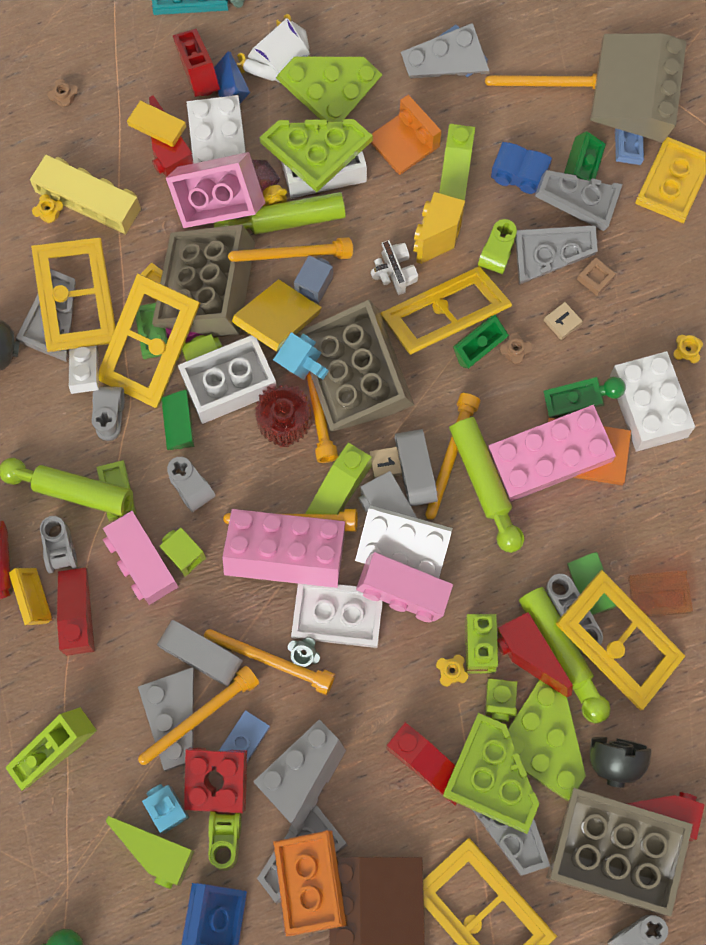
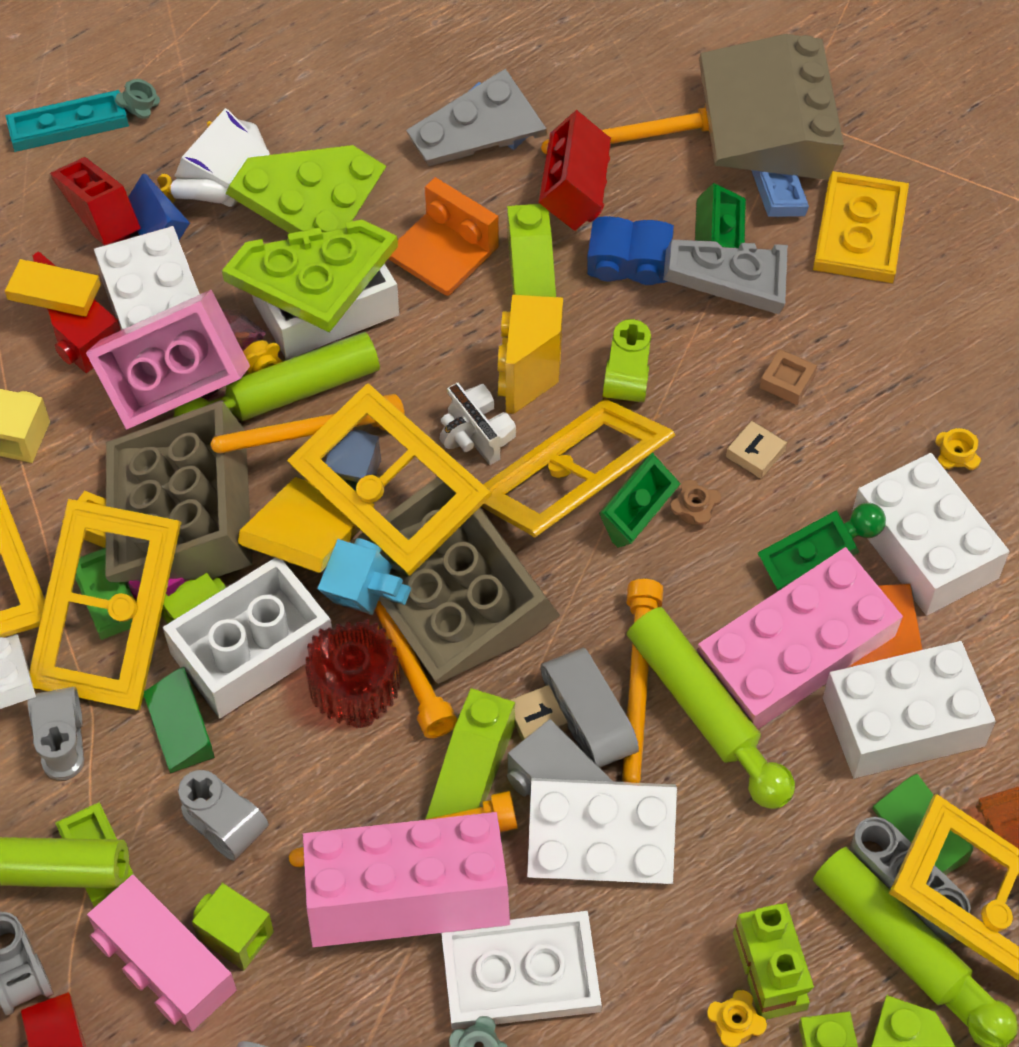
camera: 15 degrees left, 15 degrees down
bright pink brick [356,552,453,623] -> none
red slope [497,612,573,697] -> none
light grey wing [515,225,598,285] -> none
none -> yellow door [287,383,492,576]
none -> red brick [539,109,611,231]
none -> white brick [823,641,996,779]

